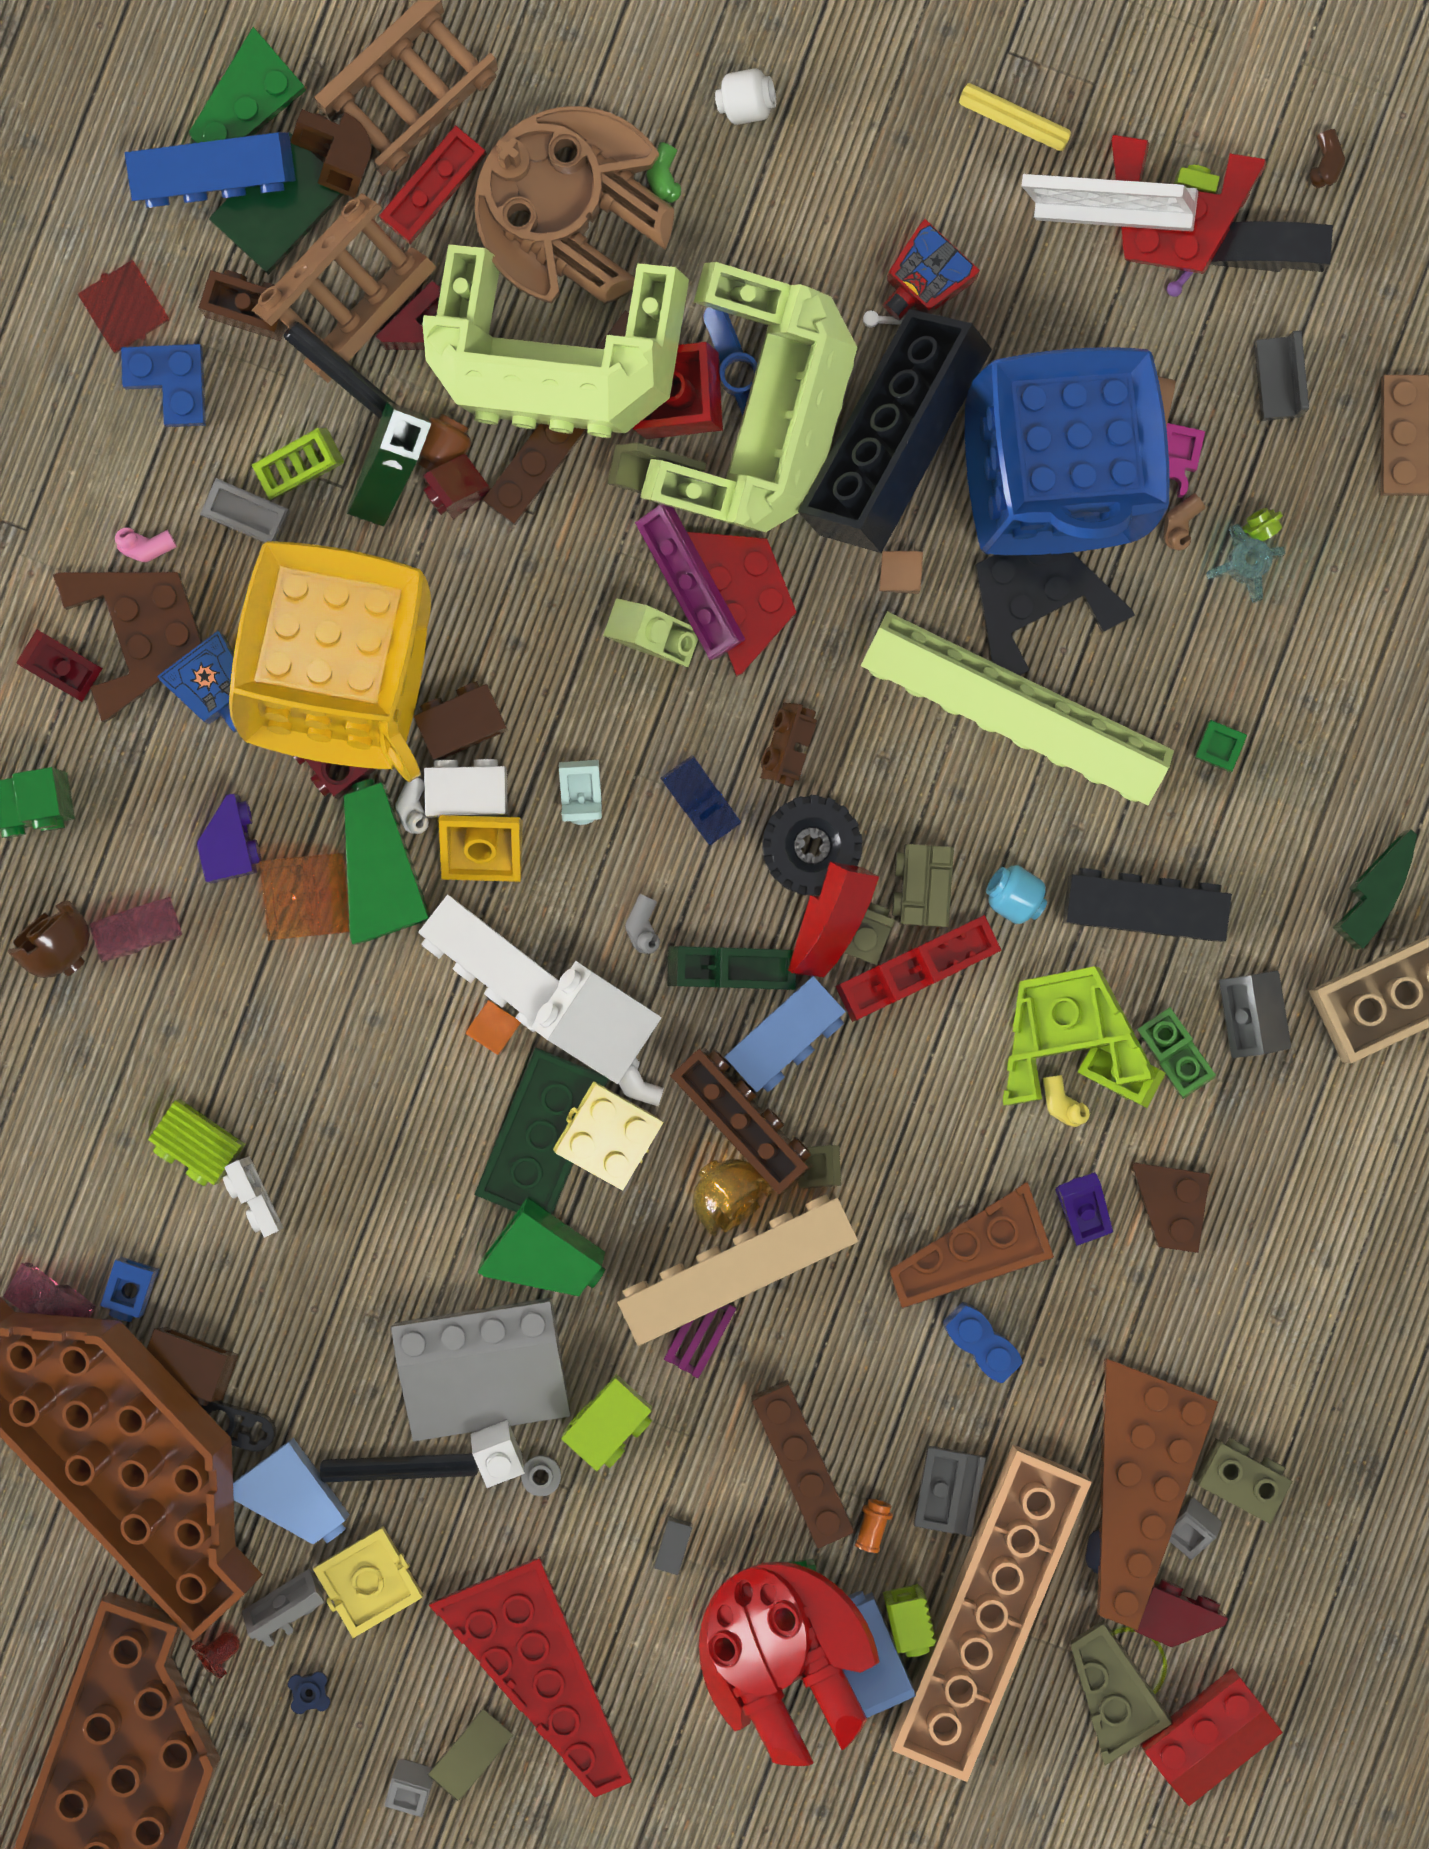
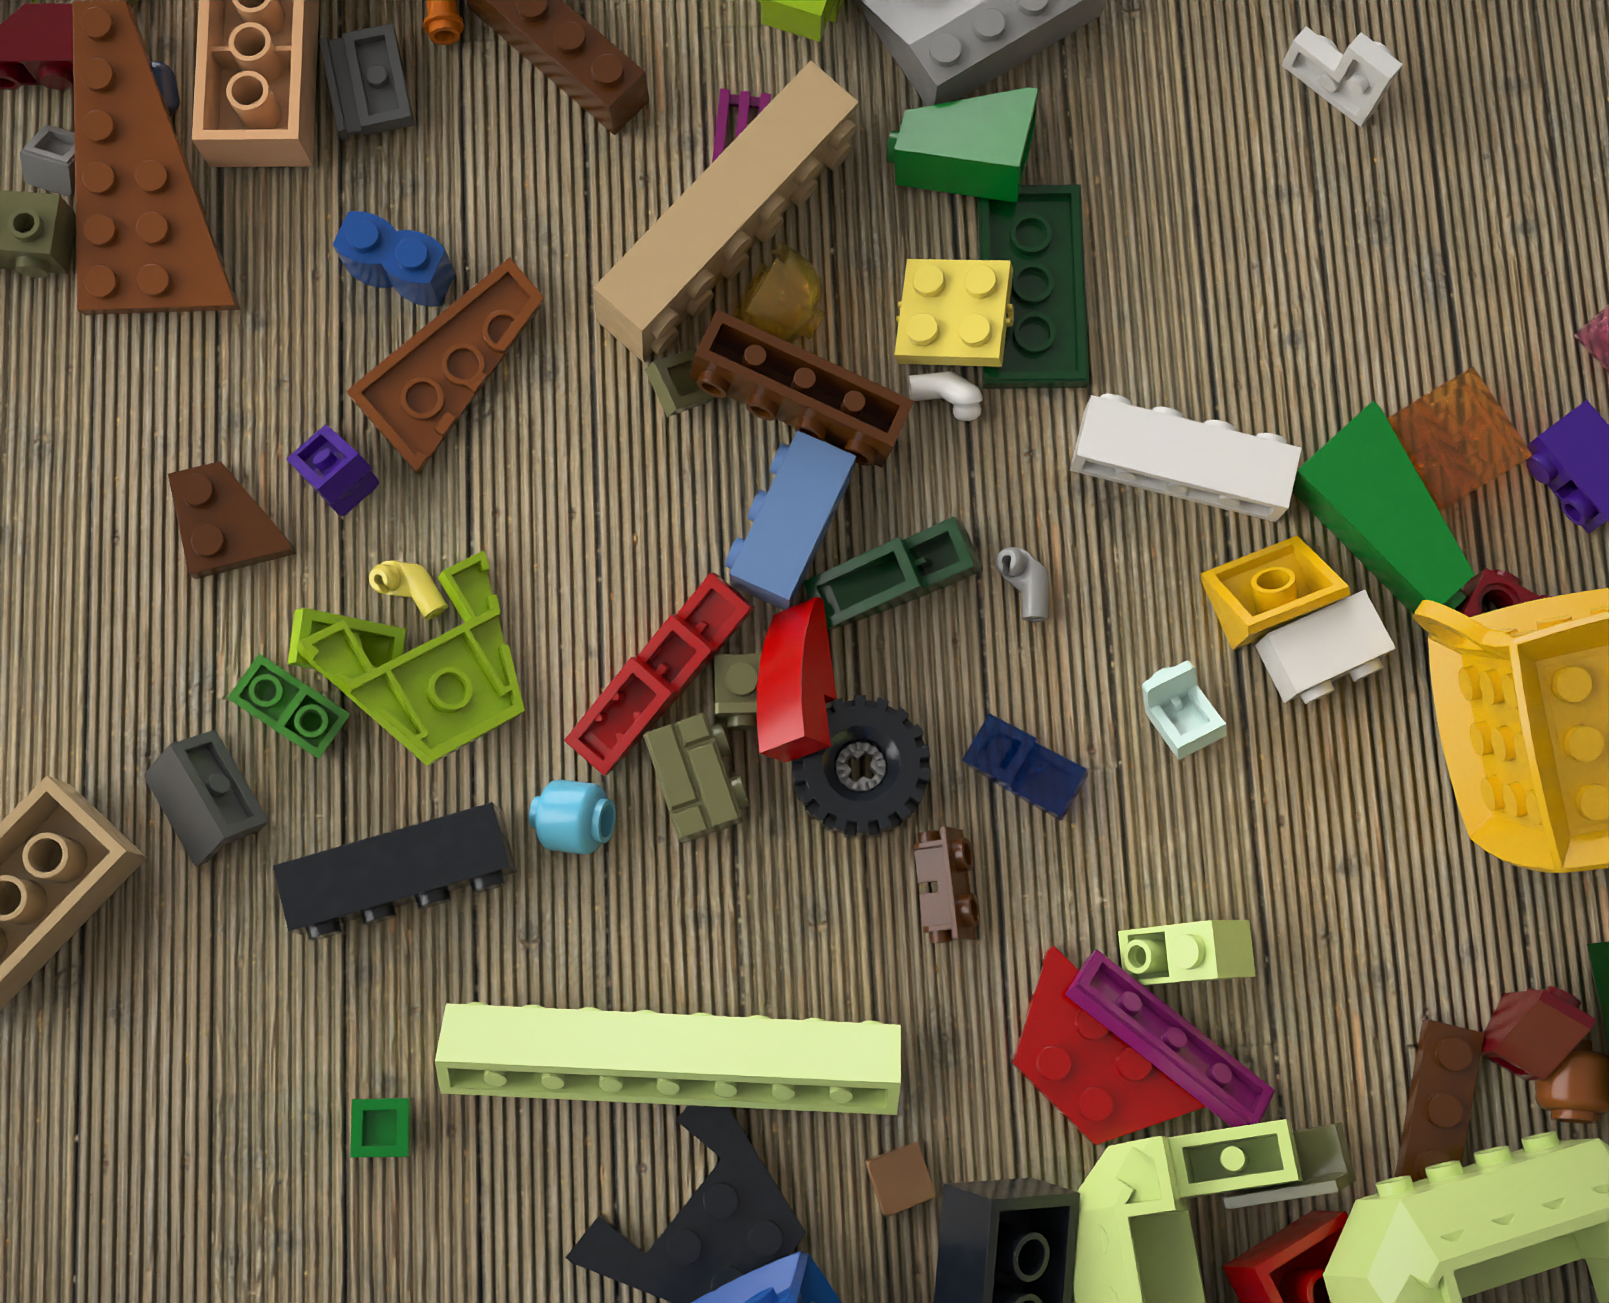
camera: 160 degrees right, 10 degrees down
lime brick [148,1099,246,1186] -> none
white arm [395,777,429,834] -> none
reddish brown brick [414,681,508,761] -> none
orange slope [465,1000,521,1055] -> none
white brick [531,961,662,1084] -> none
dark green slope [1333,829,1417,950] -> none

